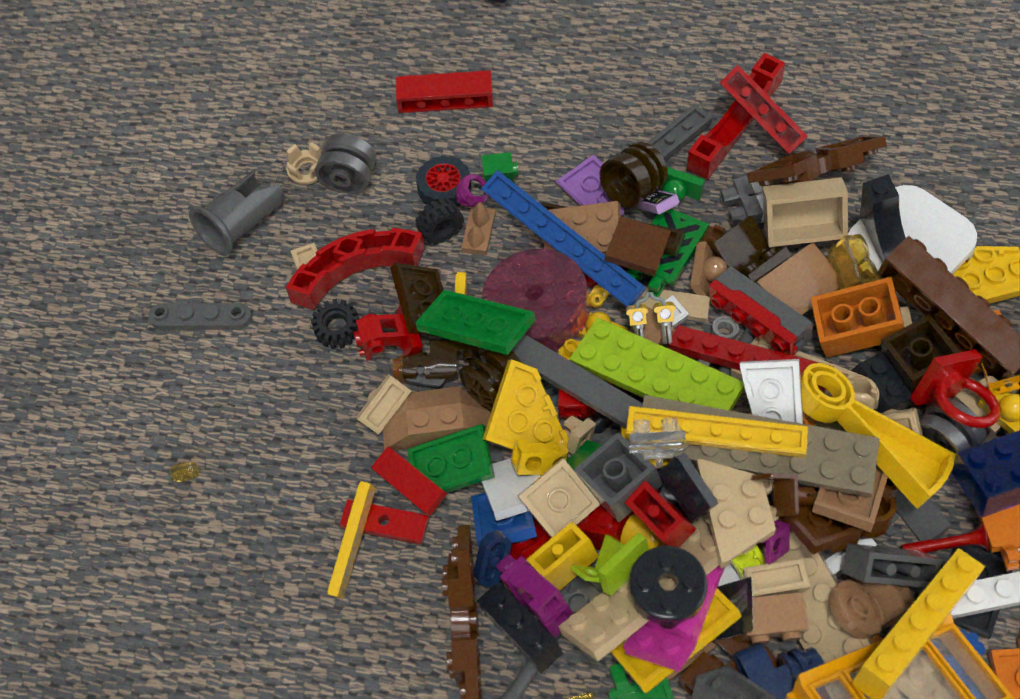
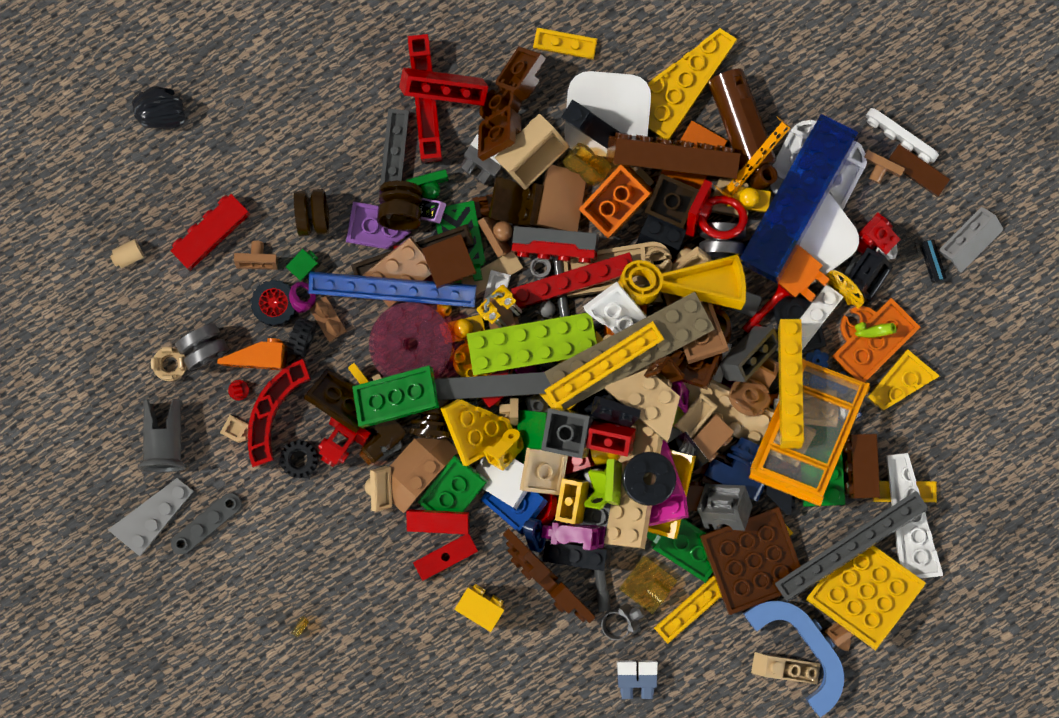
camera: 45 degrees left, 25 degrees up
yellow tile [327,481,376,599] -> none
clear hips [629,418,686,468] -> none
none -> light grey wing [108,478,194,556]
none -> tan brick [110,239,144,269]
none -> orange slope [217,338,287,370]
none -> red plate [228,380,249,401]
none -> medium nougat tile [234,241,278,270]
none -> dark brown wheel [294,189,329,237]
none -> yellow brick [454,584,505,632]
none -> yellow tile [533,28,597,60]

